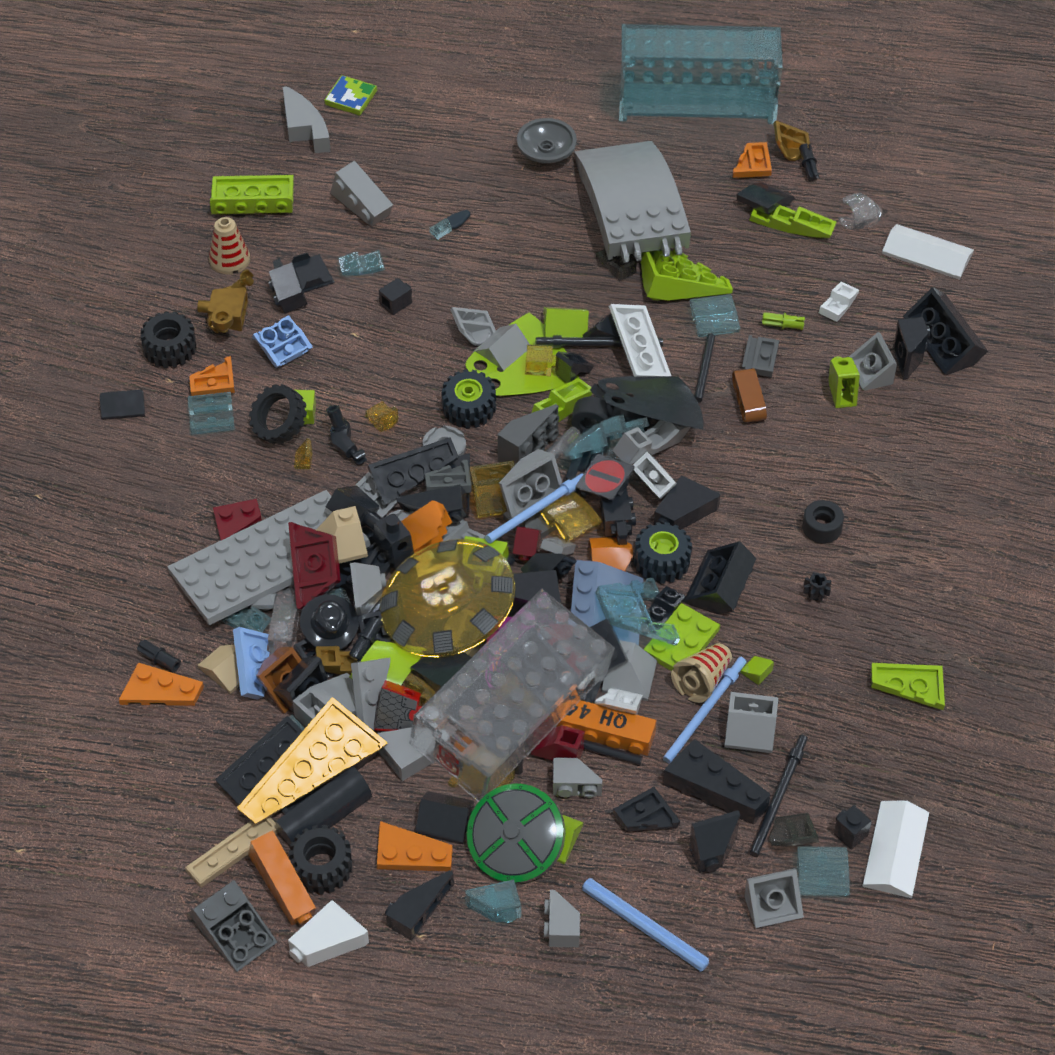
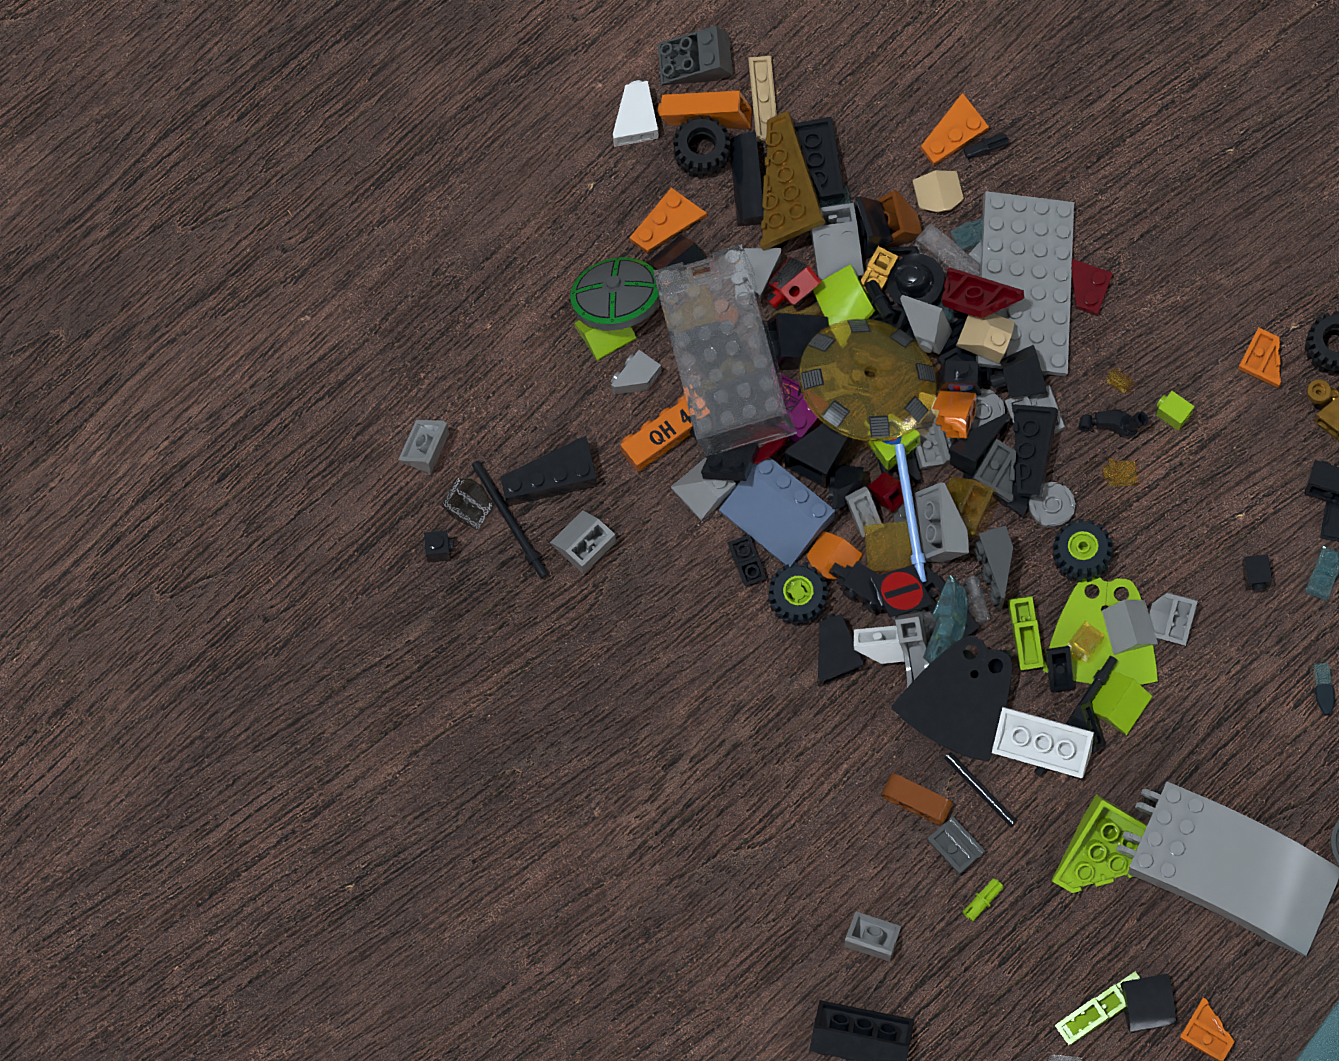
camera: 130 degrees right, 20 degrees up
black slope [100,389,145,420] -> none
clear light blue slope [188,392,235,435] -> none
light blue wing [233,627,272,700] -> none
black tyre [249,384,307,444] -> none
light blue slope [252,315,313,368] -> none
light grey wing [351,658,390,731] -> none
black slope [385,870,454,941] -> none
clear light blue slope [465,880,521,923] -> none
dark red slope [531,725,585,761] -> none
light grey slope [544,890,580,948] -> none
black tyre [571,396,612,434] -> none
light blue axle [583,878,709,971] -> none
black bar [584,740,643,765] -> none
white slope [594,688,643,715] -> none
clear light blue wing [595,578,680,646] -> none
black wing [613,787,680,832] -> none
lime plate [644,603,720,671] -> none
light blue bar [663,657,746,764] -> none
tan cone [671,643,732,703] -> none
black slope [684,541,757,614] -> none
black slope [689,810,740,873] -> none
clear light blue slope [690,294,740,337] -> none
lime slope [740,656,774,685] -> none
clear light blue slope [797,846,850,896] -> none
black tyre [802,500,844,544] -> none
black gear [803,572,832,601] -> none
white slope [819,282,859,322] -> none
lime torso [829,356,860,408] -> none
white slope [863,801,929,898] -> none
lime wing [871,663,945,710] -> none
black slope [893,317,930,380] -> none

